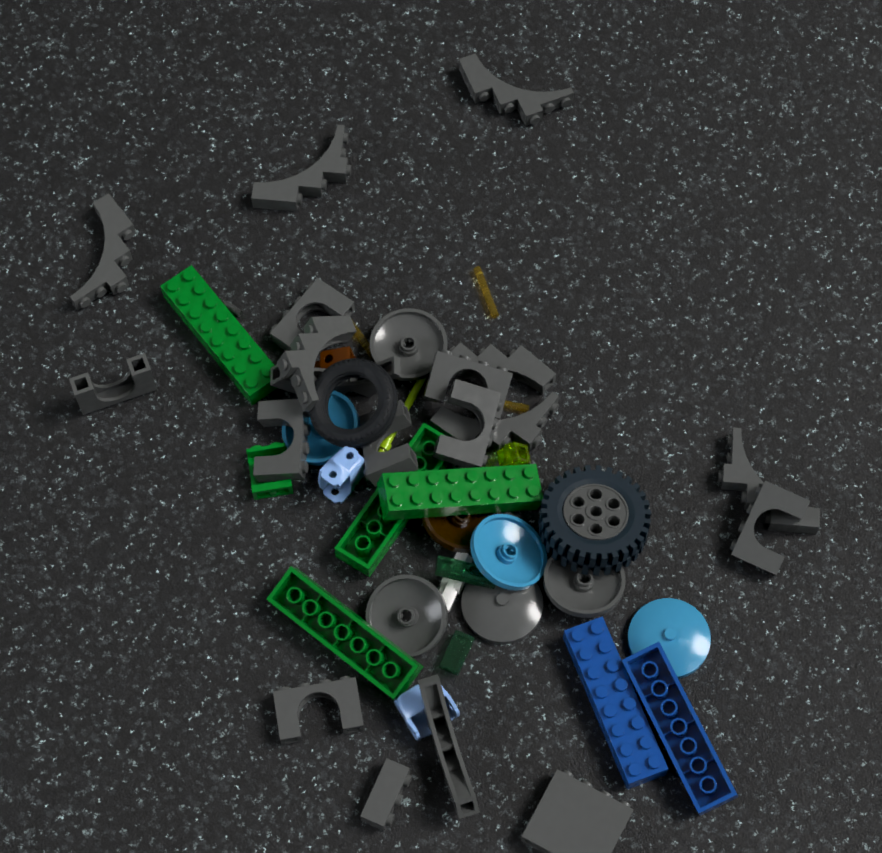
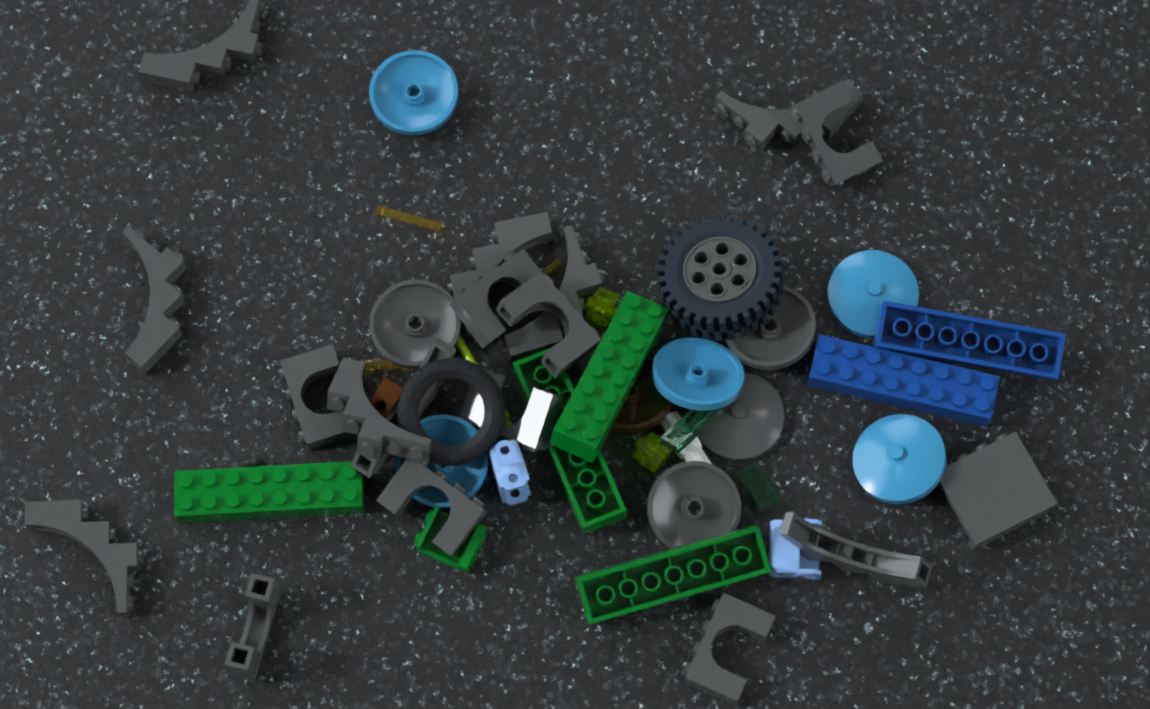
camera: 55 degrees left, 5 degrees up
dark grey brick [360,758,412,831] -> none
none -> dark azure dish [369,50,458,135]
none -> clear neon green brick [632,432,674,473]
none -> dark azure dish [853,414,947,504]

